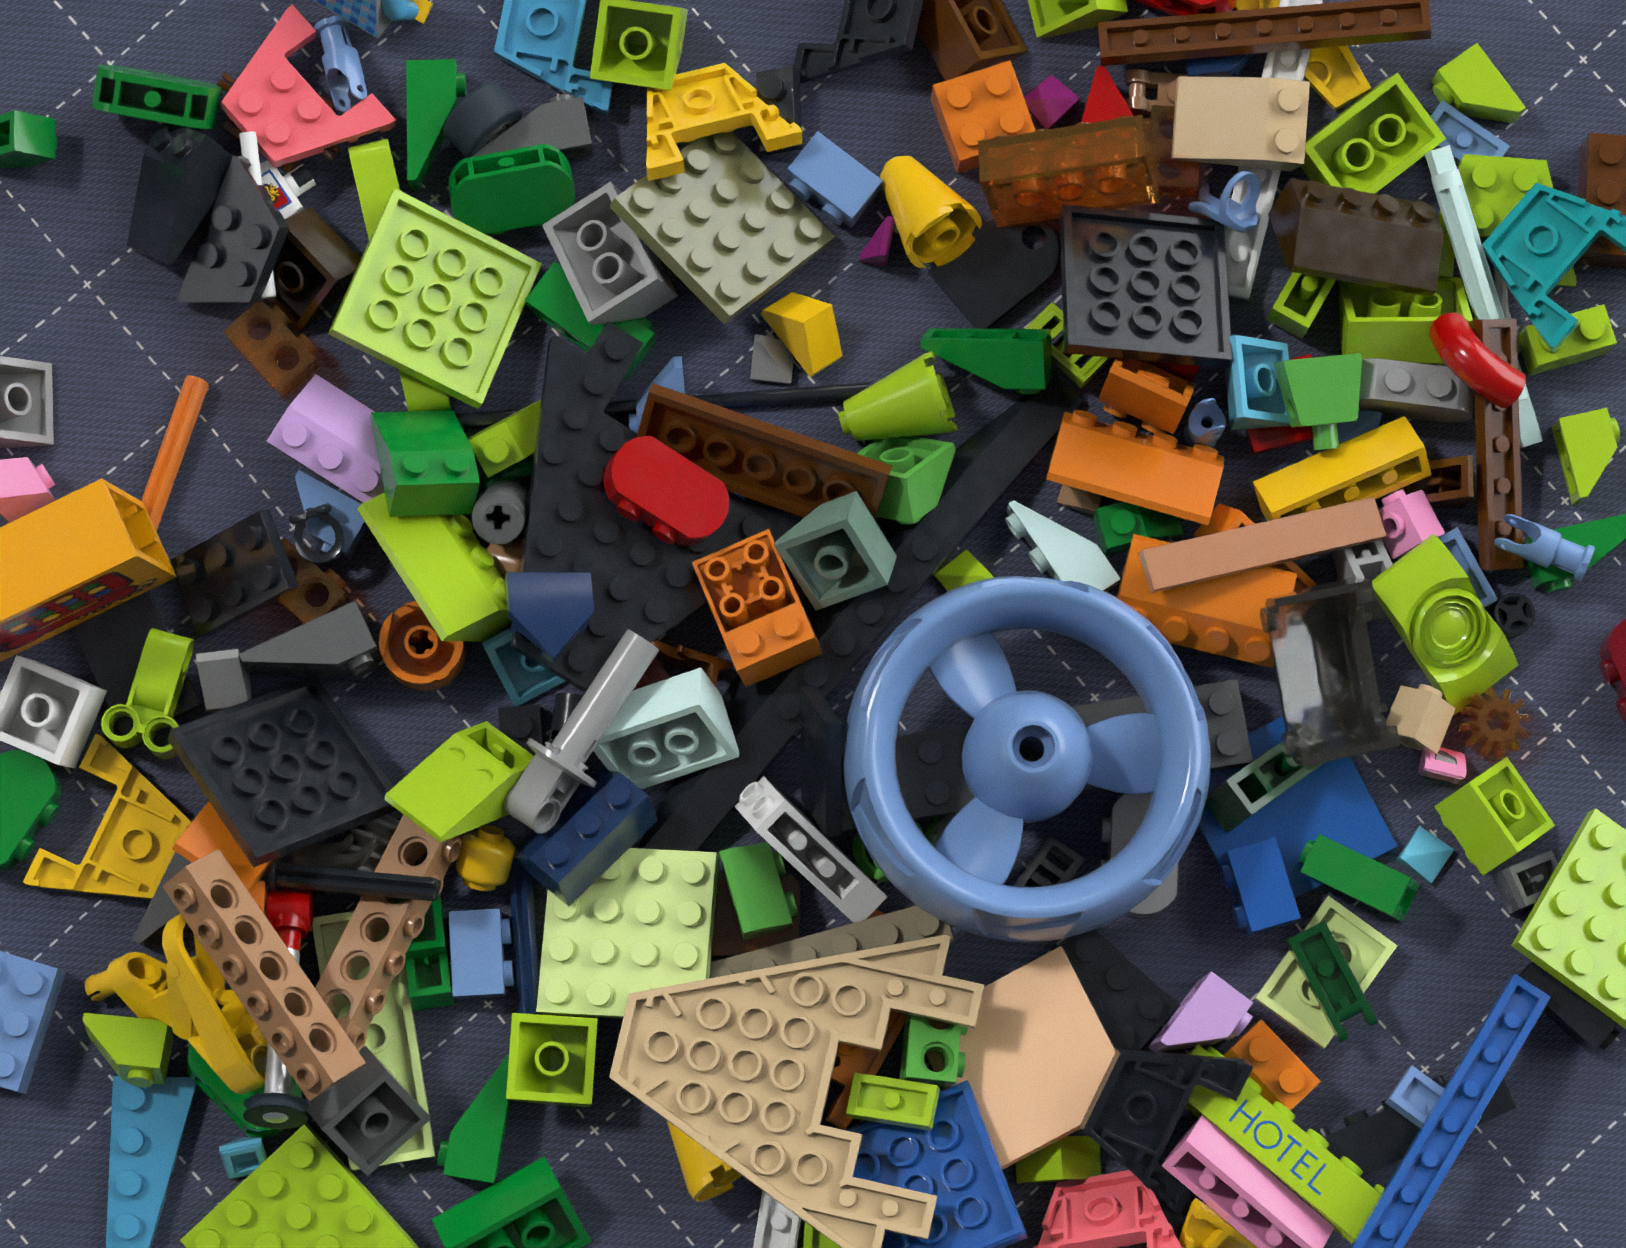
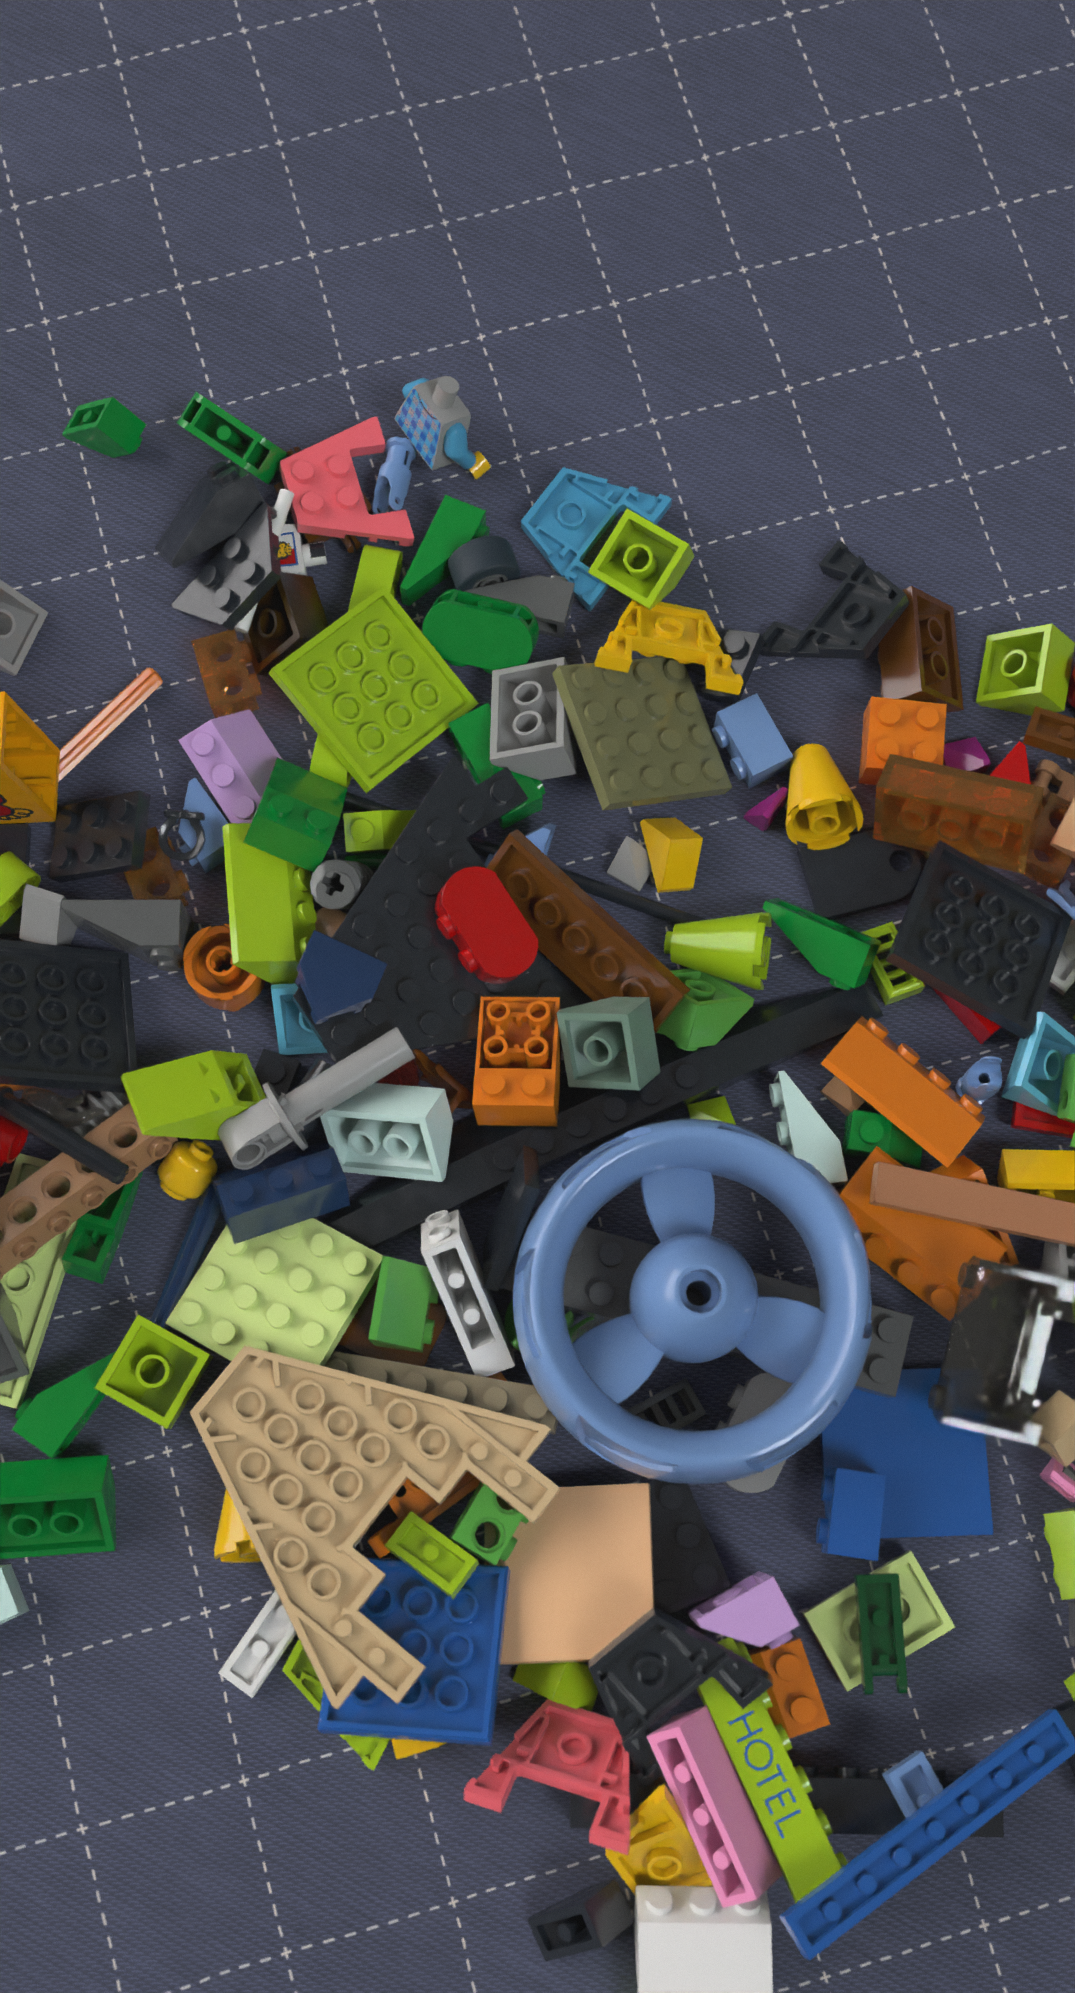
camera: 30 degrees right, 5 degrees down
medium blue brick [449,909,514,999] -> none
orange slope [1098,358,1196,434] -> none
dark green slope [1205,724,1332,833] -> none
green slope [1299,834,1421,922] -> none
medium azure slope [1396,826,1454,884] -> none

